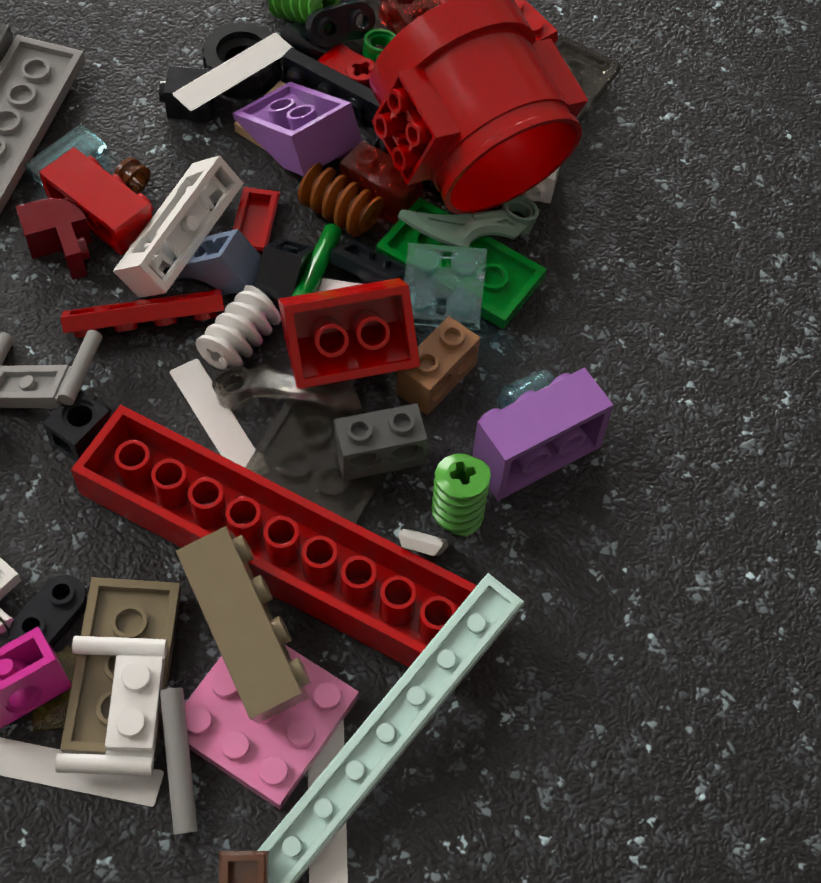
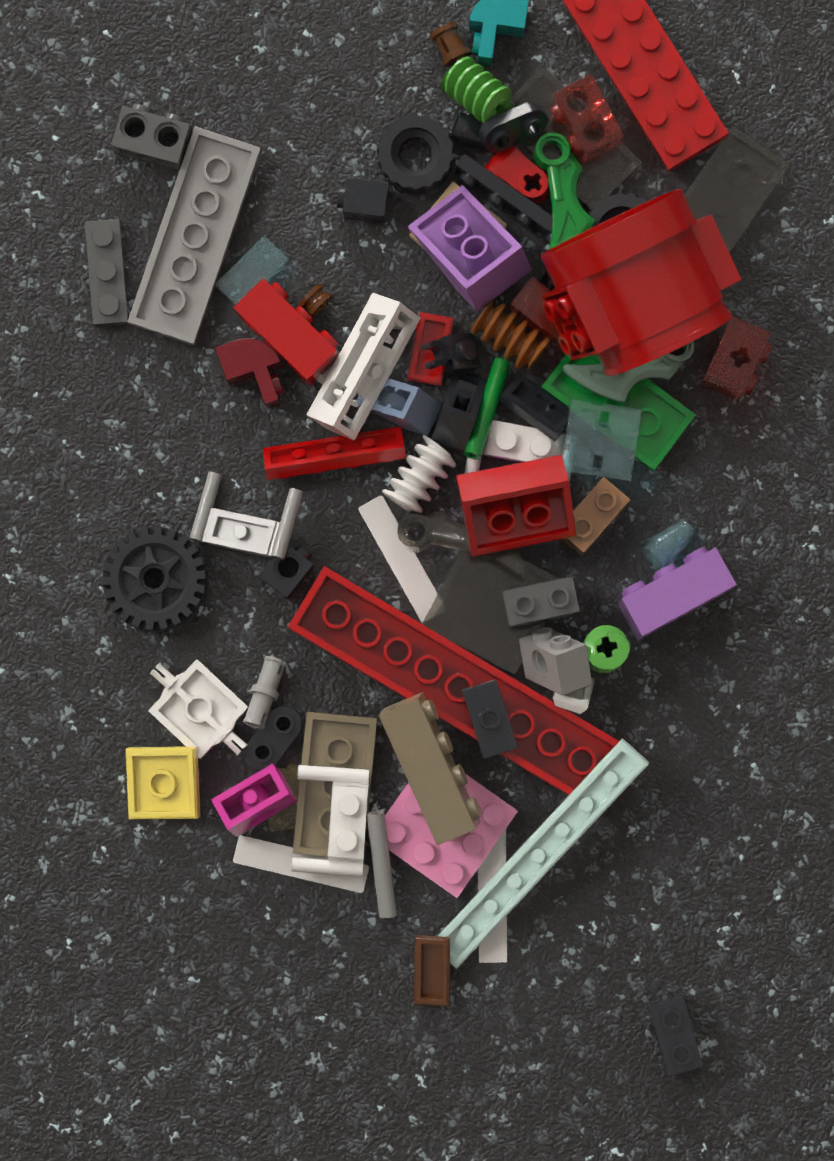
camera: 10 degrees right, 25 degrees up
white sticker [173,33,293,111] -> none
none -> light grey pin [243,656,287,730]
none -> black plate [421,333,481,373]
none -> black plate [462,680,518,759]
none -> light grey brick [519,627,592,695]
none -> clear red brick [701,316,772,401]

